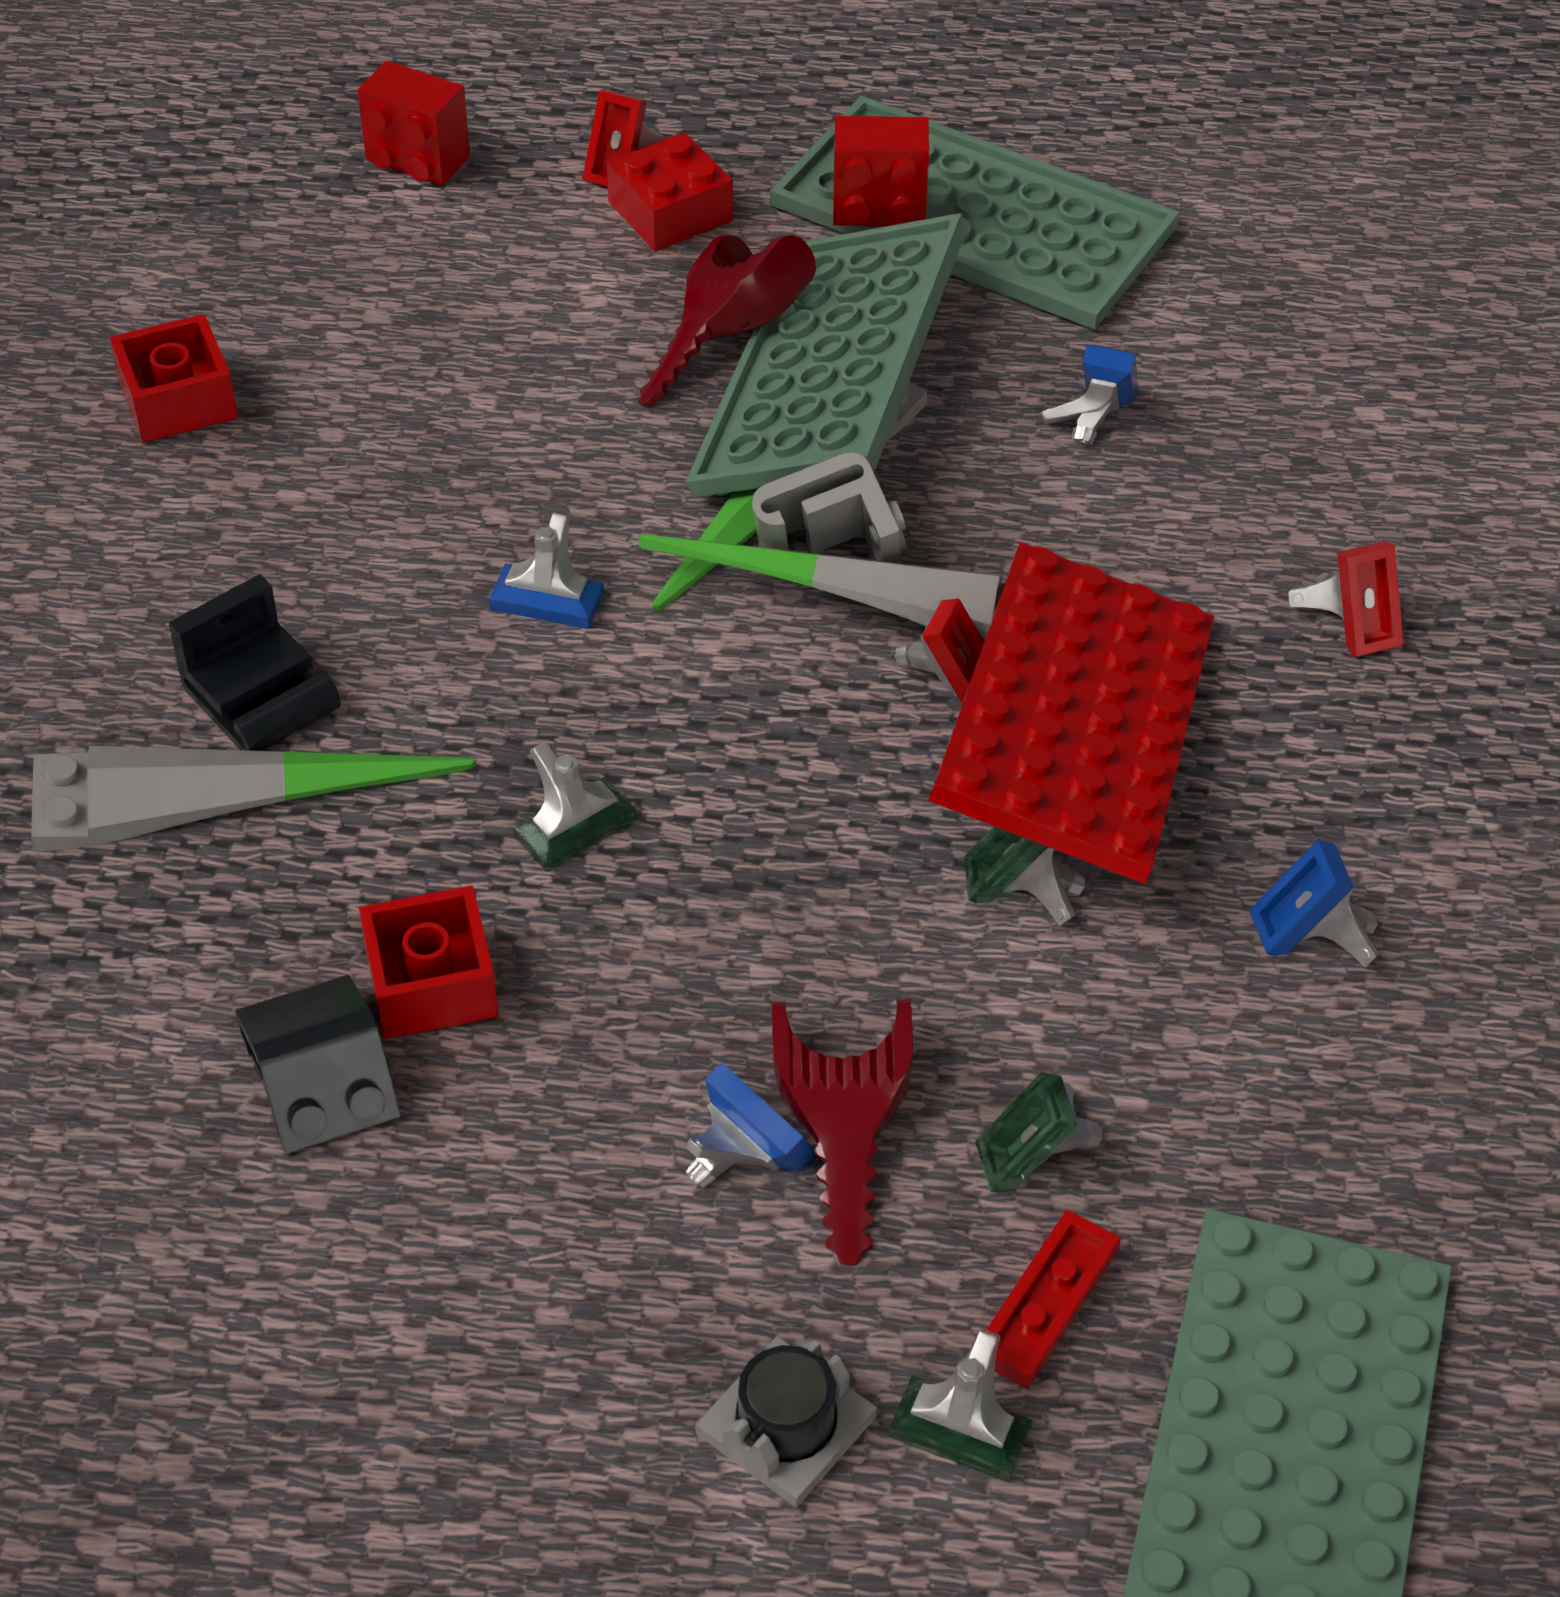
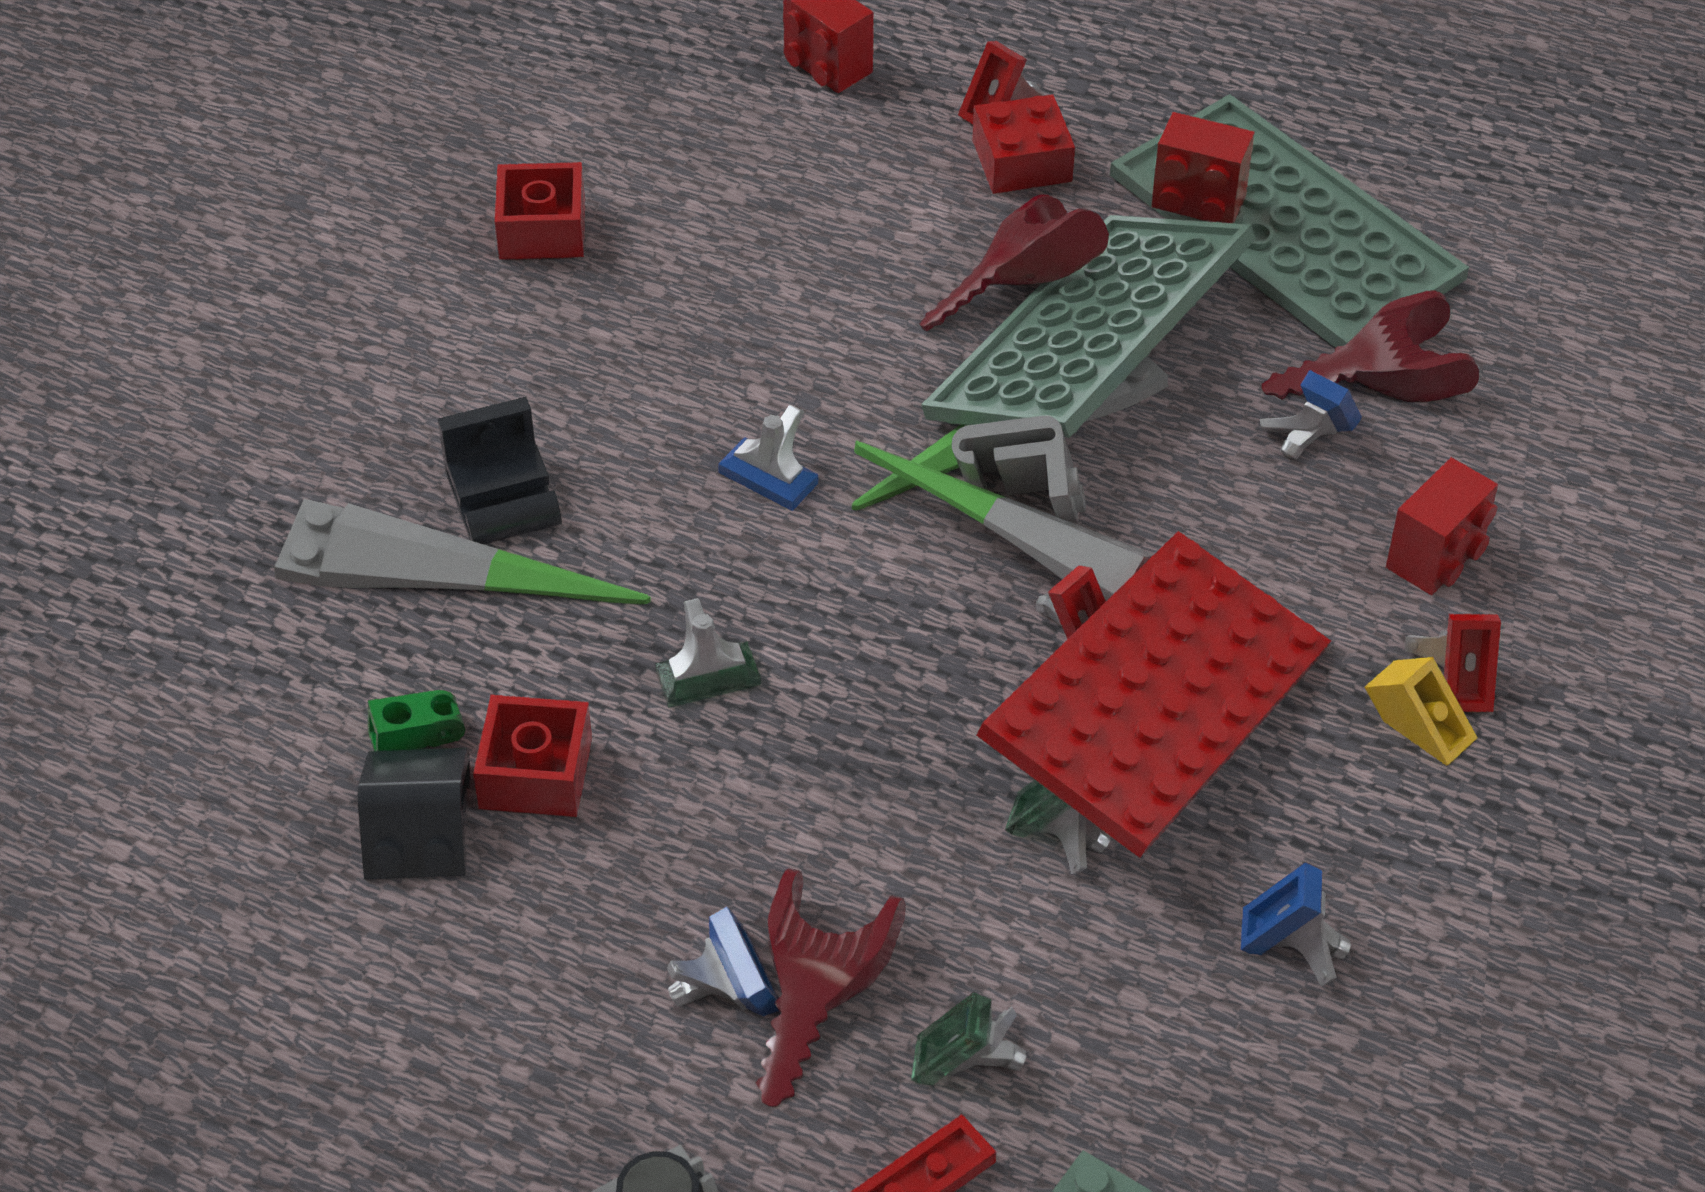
camera: 20 degrees right, 0 degrees up
none -> green leg [368,690,466,751]
none -> dark red animal [1261,290,1479,402]
none -> yellow slope [1364,657,1478,766]
none -> red brick [1385,457,1498,596]

